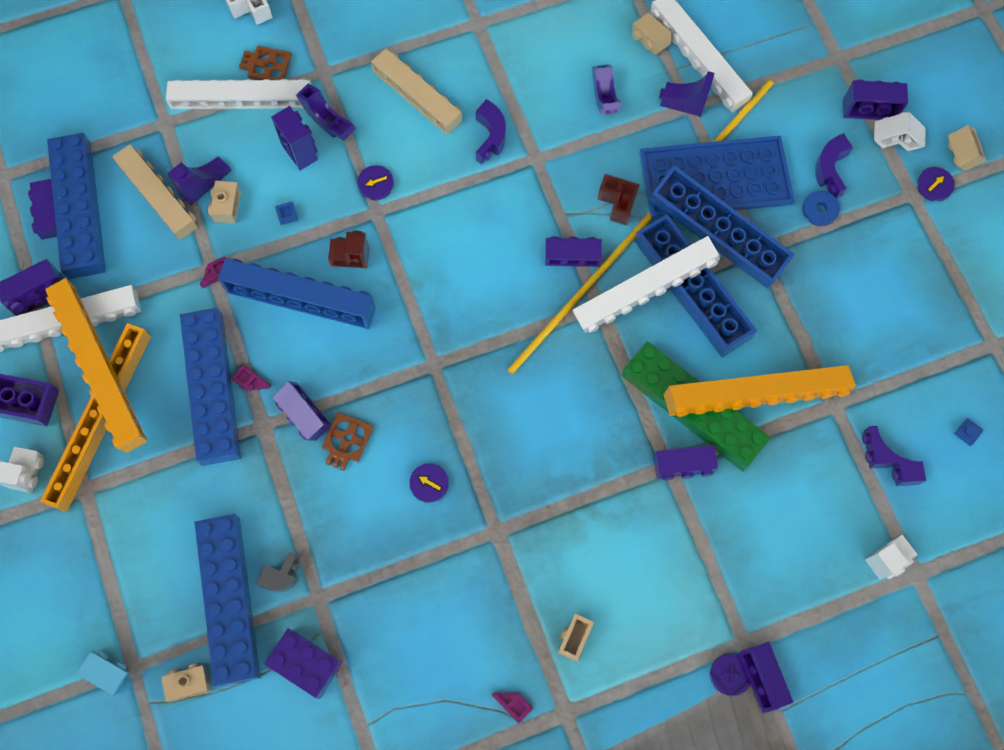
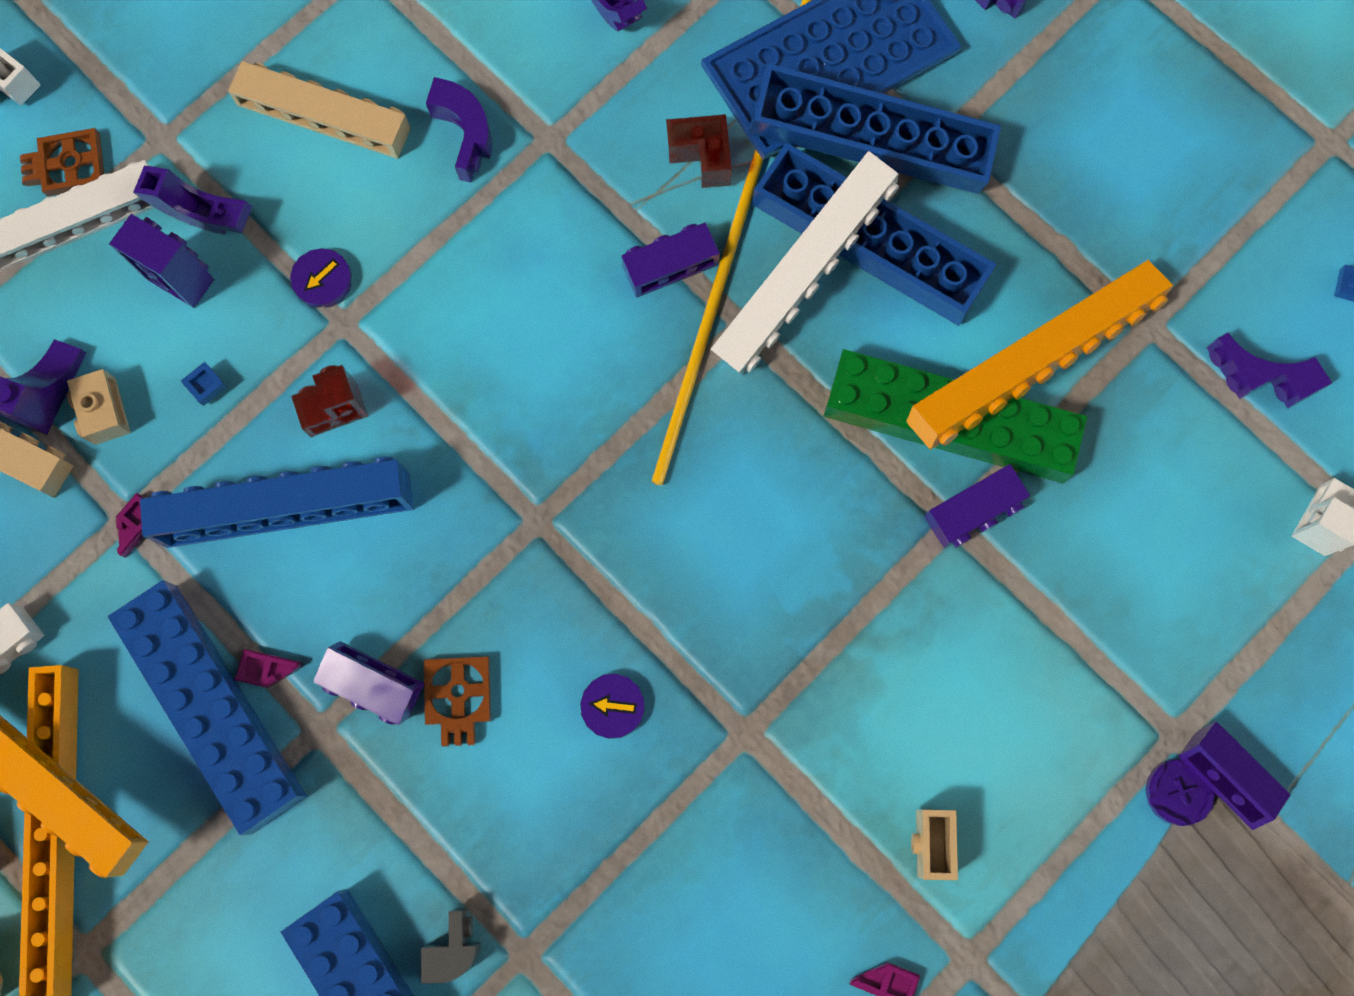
camera: 20 degrees left, 5 degrees up
blue tile [802,191,840,226] -> none

